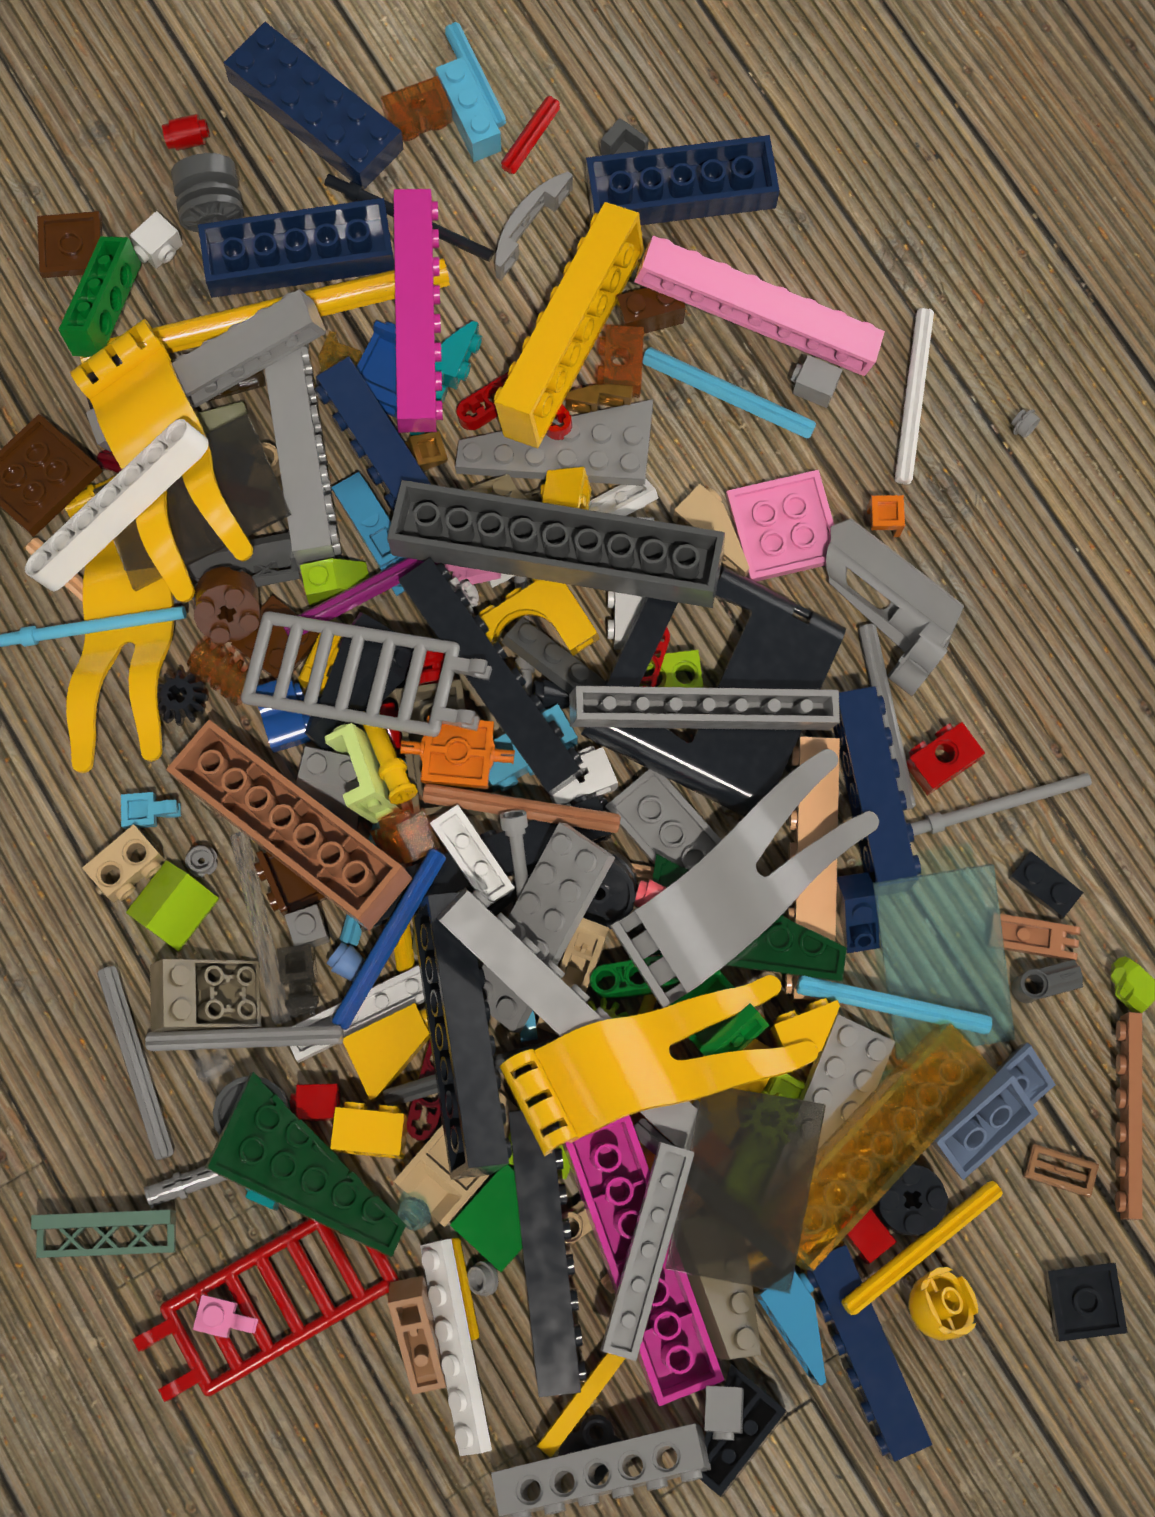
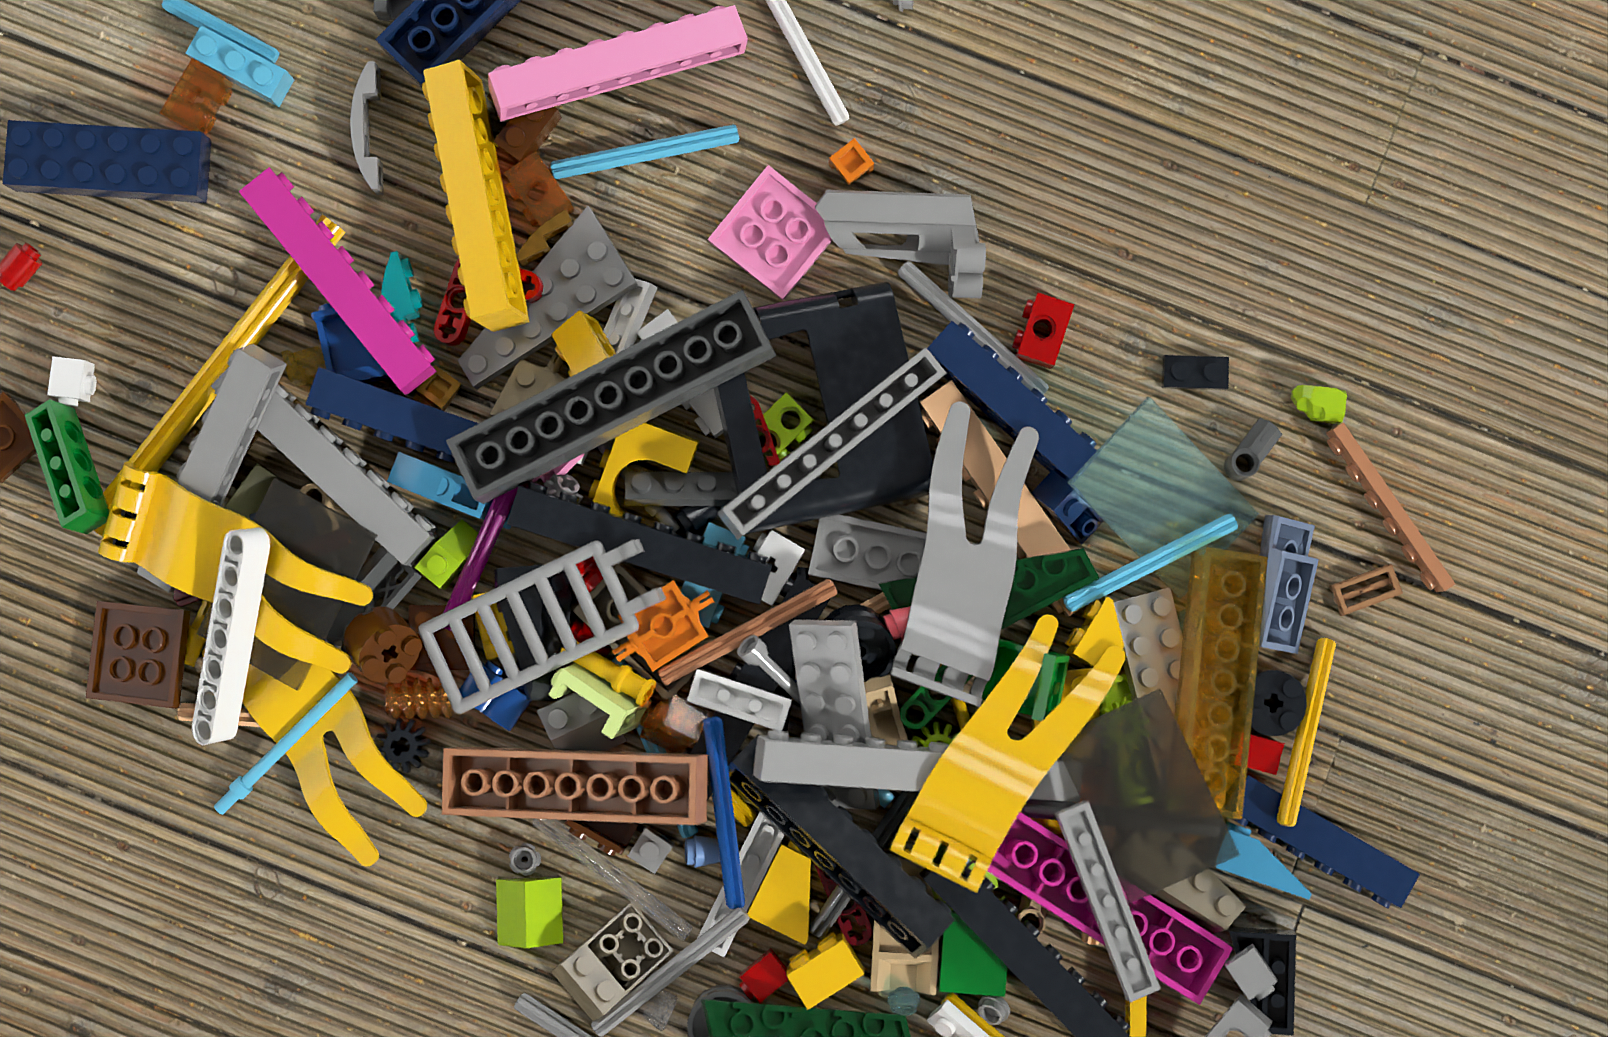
camera: 35 degrees left, 10 degrees up
tan brick [82,824,165,903] -> none
medium azure plate [121,792,181,829] -> none
dark grey wheel [171,153,244,232] -> none
dark blue brick [198,198,395,298] -> none
clear smoke brick [277,944,319,1018] -> none
black bar [324,174,494,262] -> none
red axle [501,96,560,174] -> none
tan slope [672,484,750,577] -> none
light grey brick [791,355,843,408] -> none
yellow cylinder [908,1267,978,1341] -> none
light grey bar [911,773,1092,836] -> none
nougat hinge [987,912,1081,961] -> none
black plate [1045,1263,1128,1342] -> none

